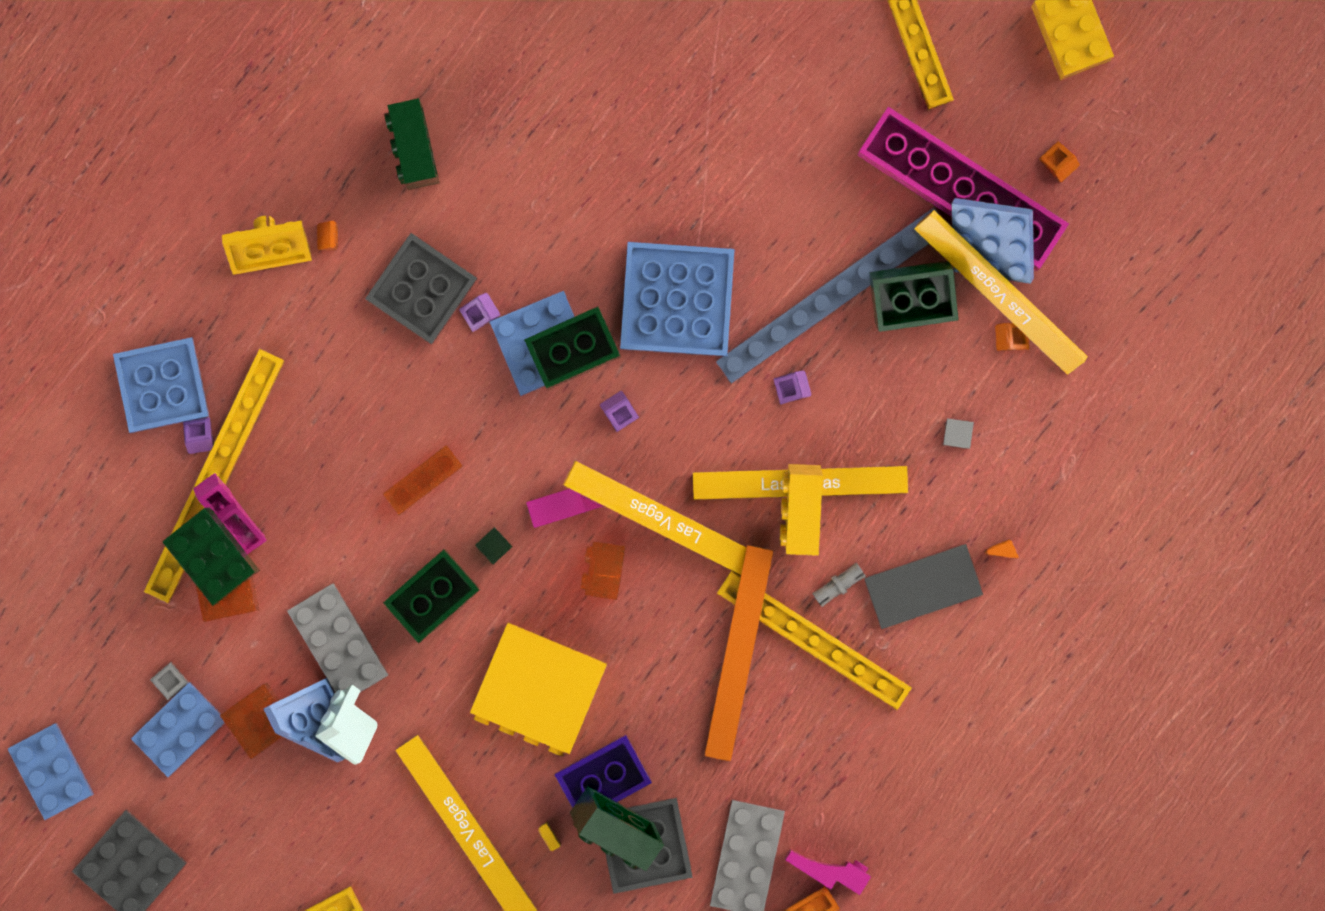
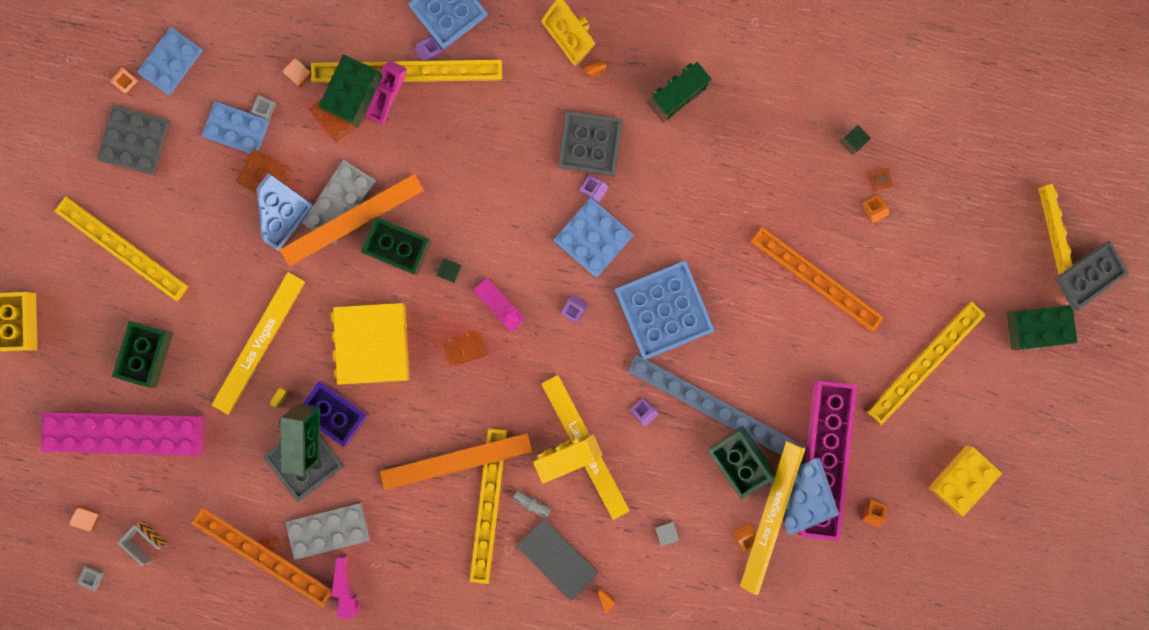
camera: 70 degrees right, 0 degrees up
light aqua bracket [315,685,378,765] -> none
clear orange plate [383,445,463,515] -> none
dark green brick [524,306,621,390] -> none
yellow tile [563,461,746,575] -> none
none -> orange slope [109,66,138,94]
none -> orange tile [280,174,424,266]
none -> orange slope [282,58,311,87]
none -> orange tile [750,226,885,333]

